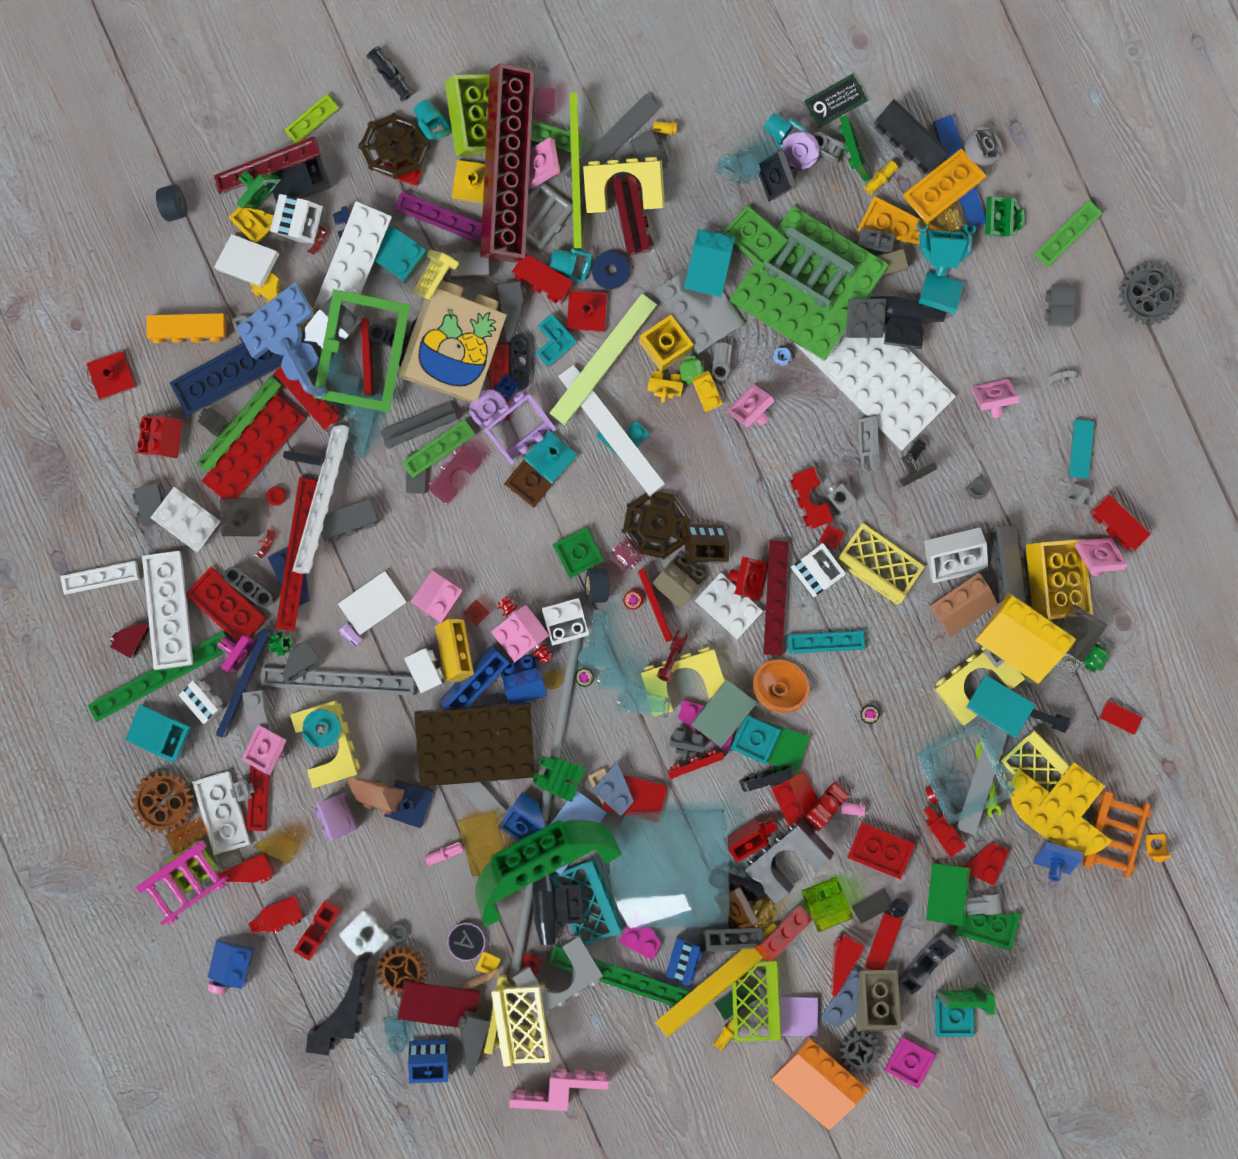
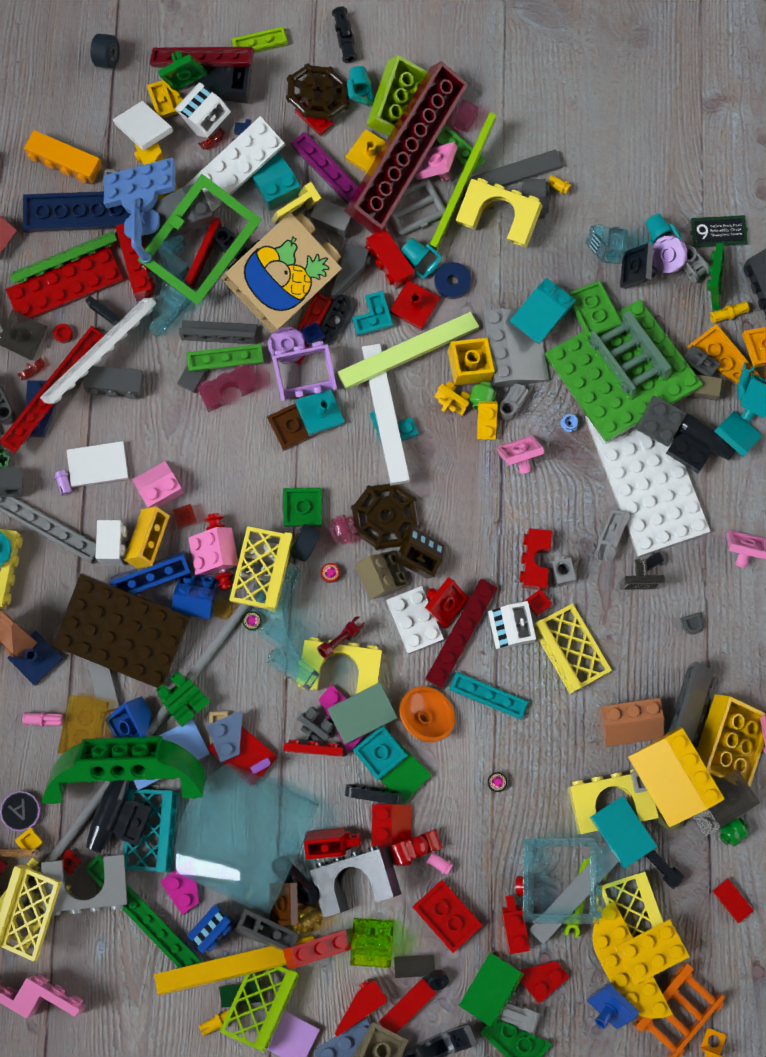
camera: 25 degrees right, 10 degrees down
clear smoke brick [197,407,230,437] -> none
dark red brick [612,174,653,257] -> none
red tile [638,569,673,643] -> none
white slope [924,528,989,583] -> none
none -> light yellow fence [229,526,293,613]
none -> medium lavender tile [250,758,271,774]

